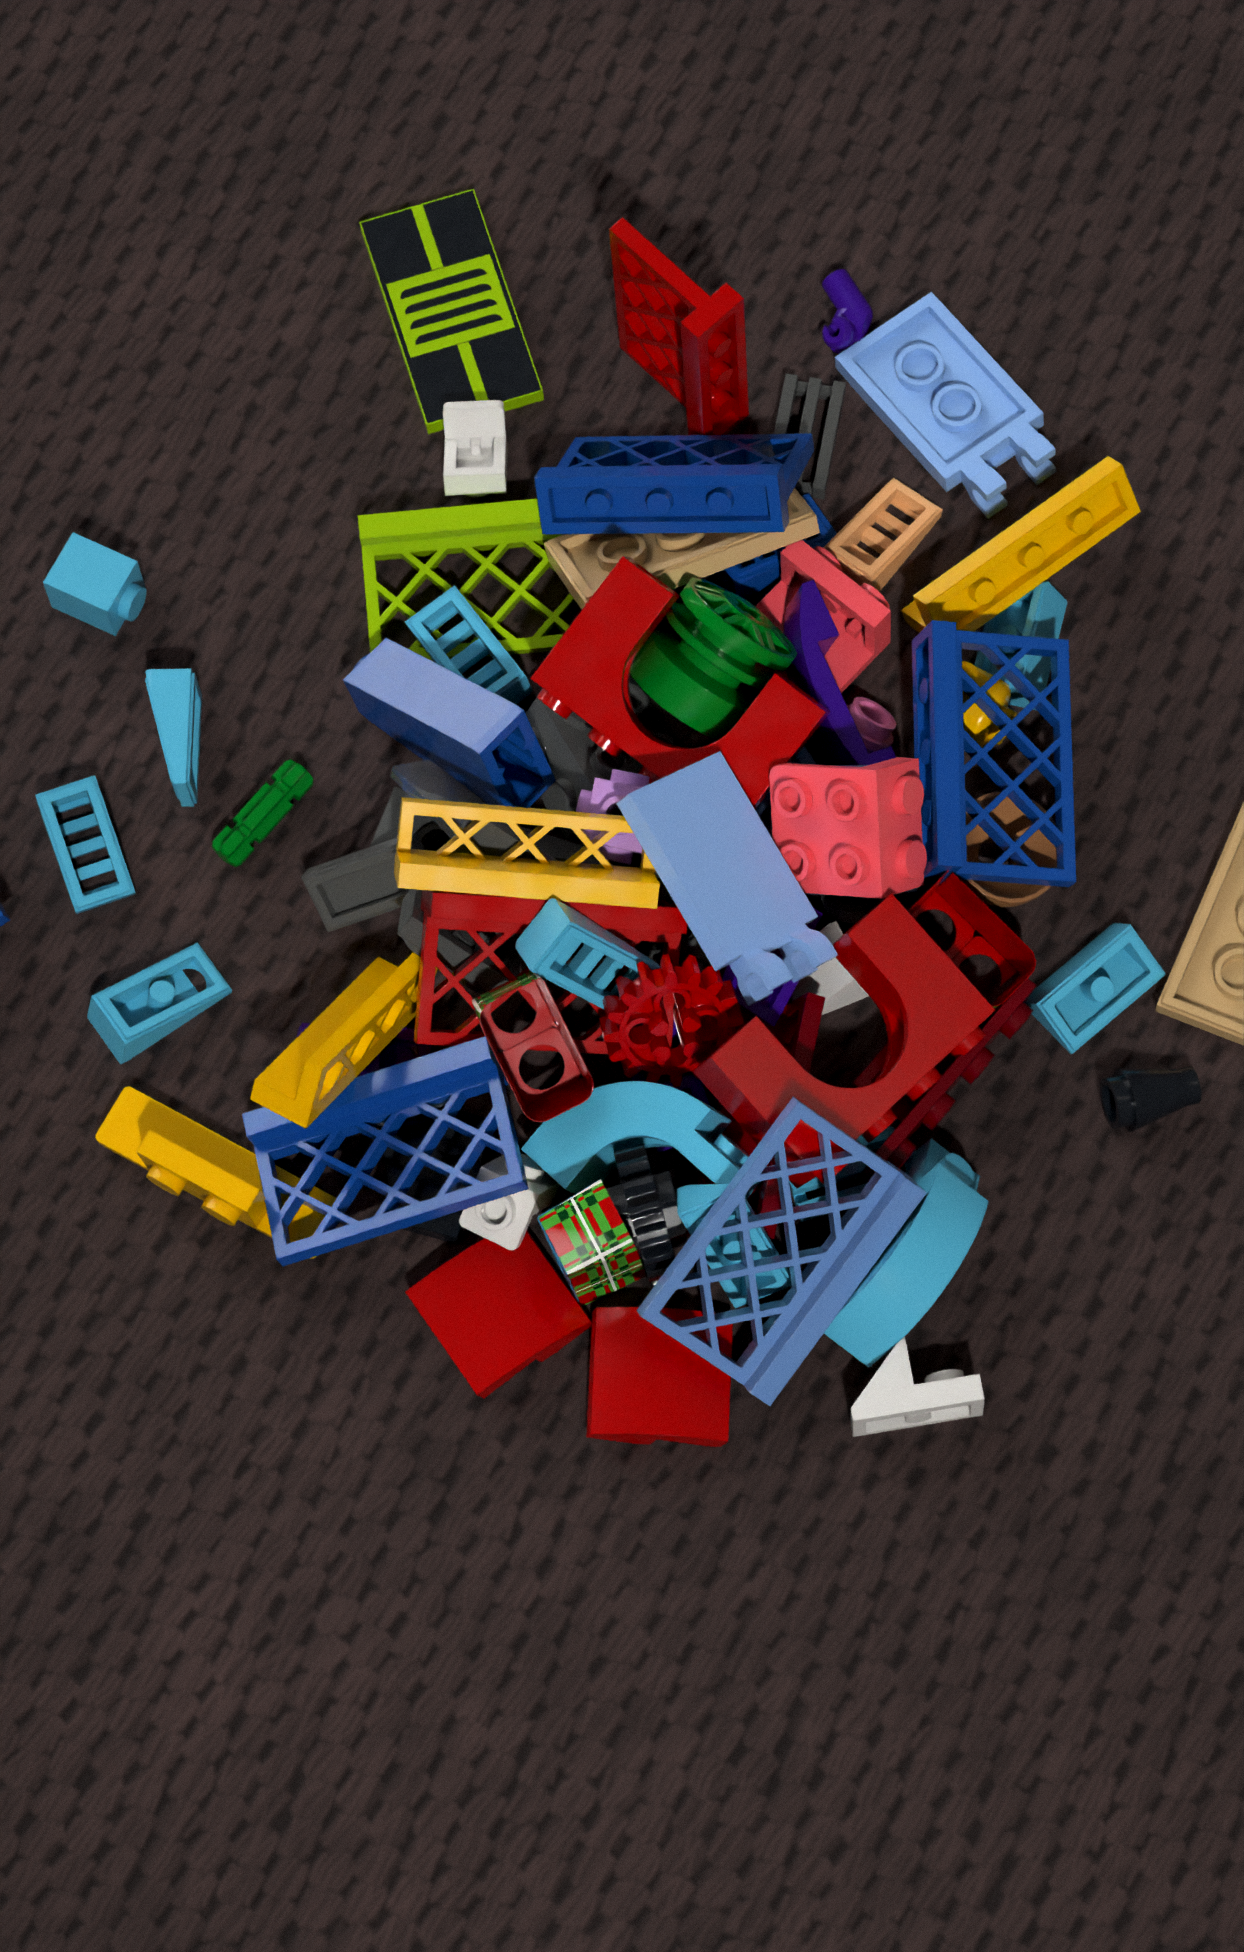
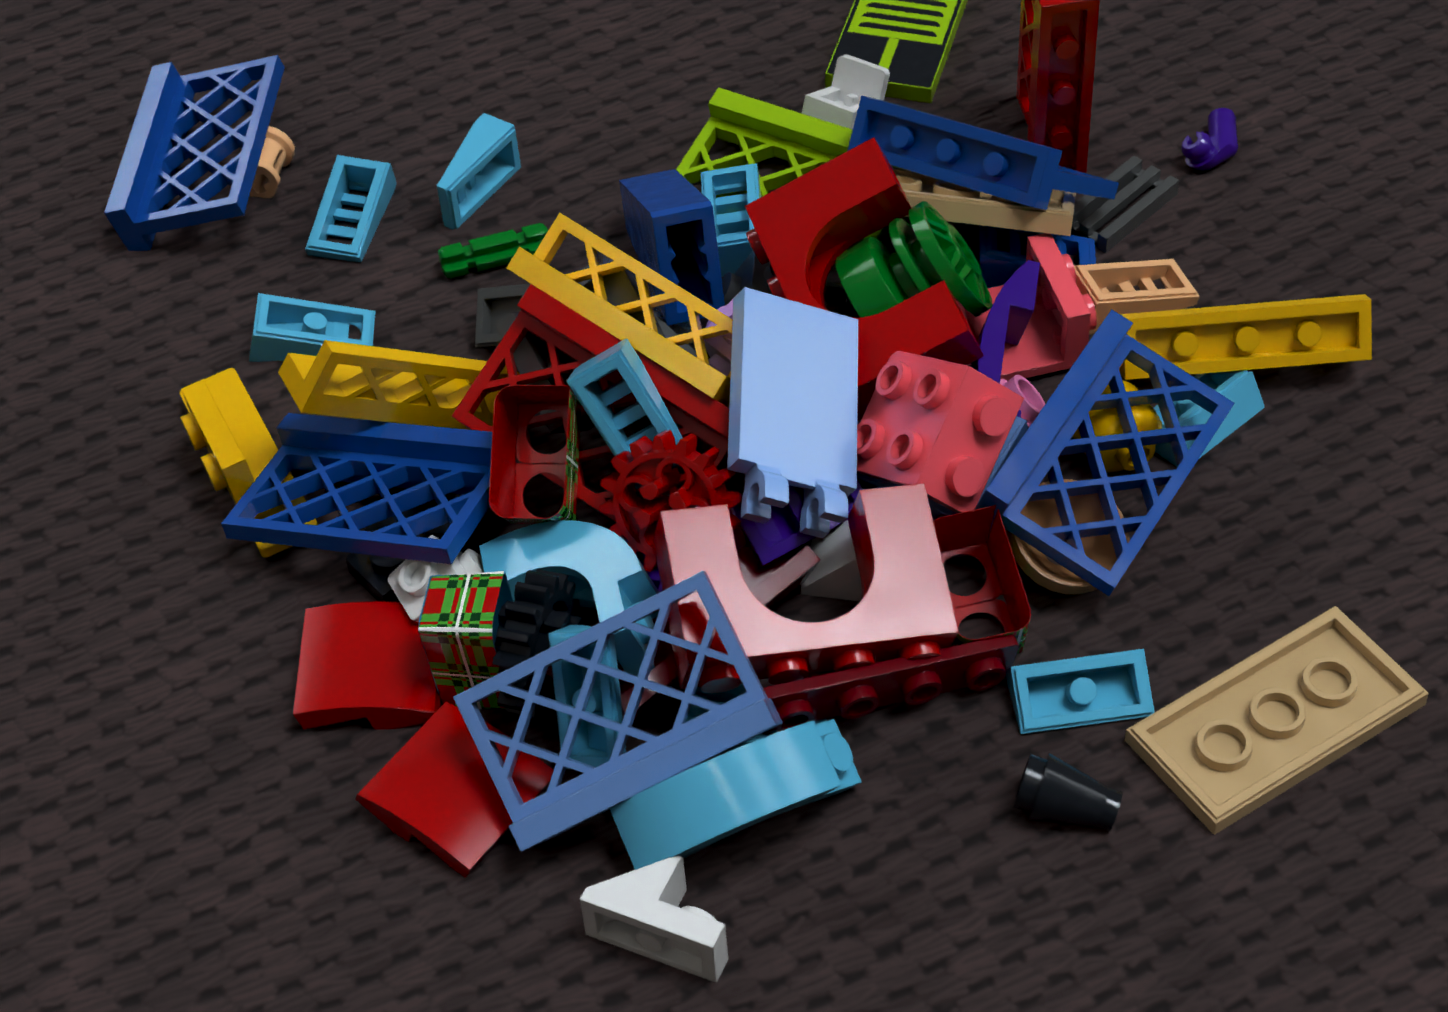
camera: 30 degrees right, 20 degrees down
medium azure brick [43,532,147,636] -> none
light blue tile [835,292,1056,518] -> none

